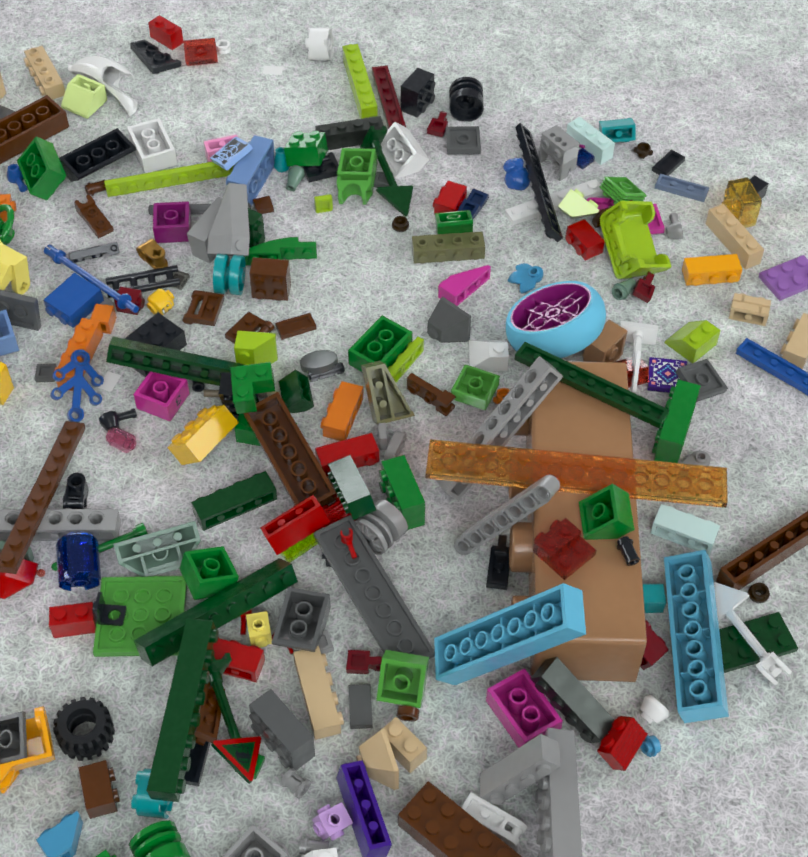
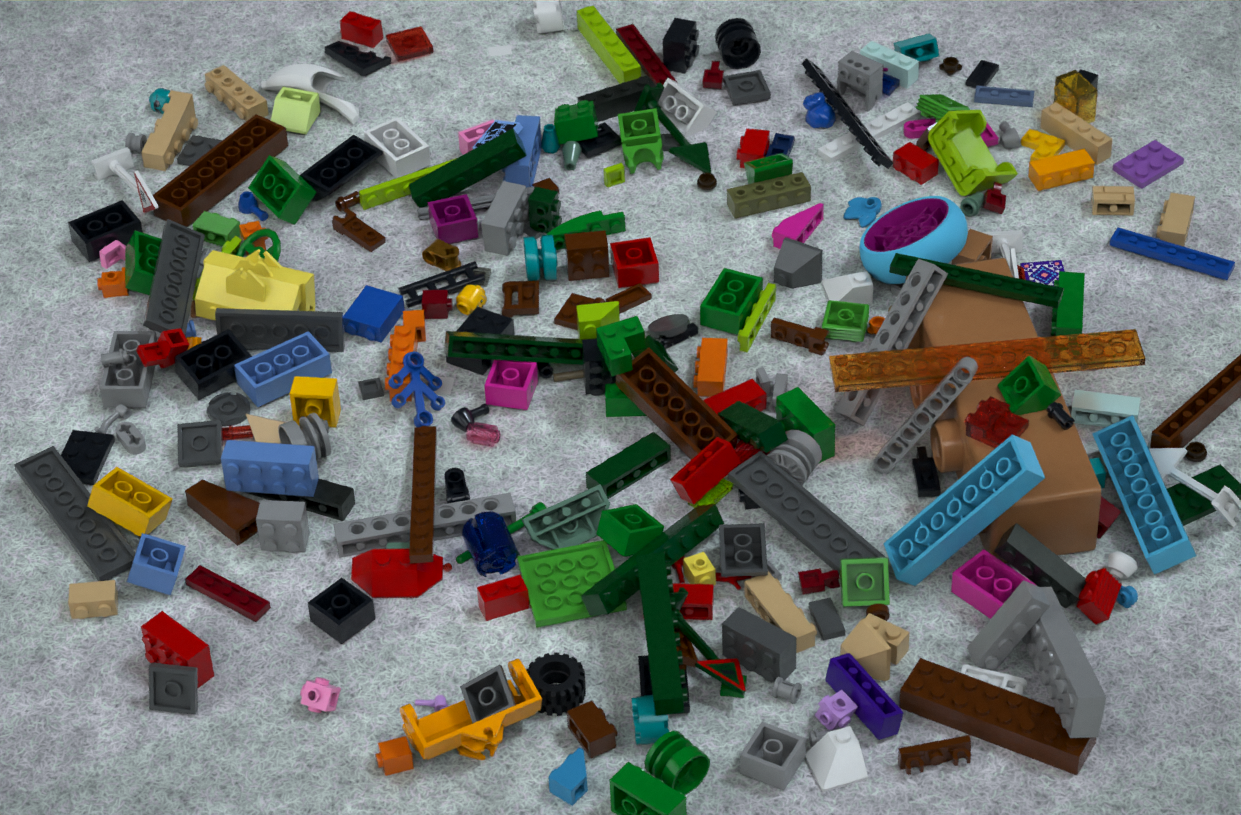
camera: 10 degrees left, 10 degrees down
blue bar [44,244,139,313] -> none
hinge [68,242,120,263] -> none
black bracket [92,592,127,626] -> none
yellow brick [167,405,239,465] -> none
light grey wedge [207,183,250,257] -> none
white bush [216,39,231,54] -> none
red hand [340,528,357,559] -> none
olive wedge [361,361,415,425] -> none
yellowish green slope [558,189,599,219] -> none
lime slope [664,320,721,363] -> none
dark grey plate [675,359,728,402] -> none
none -> dark green brick [409,128,527,208]
none -> red brick [610,237,659,288]
none -> yellow plate [1021,129,1065,161]

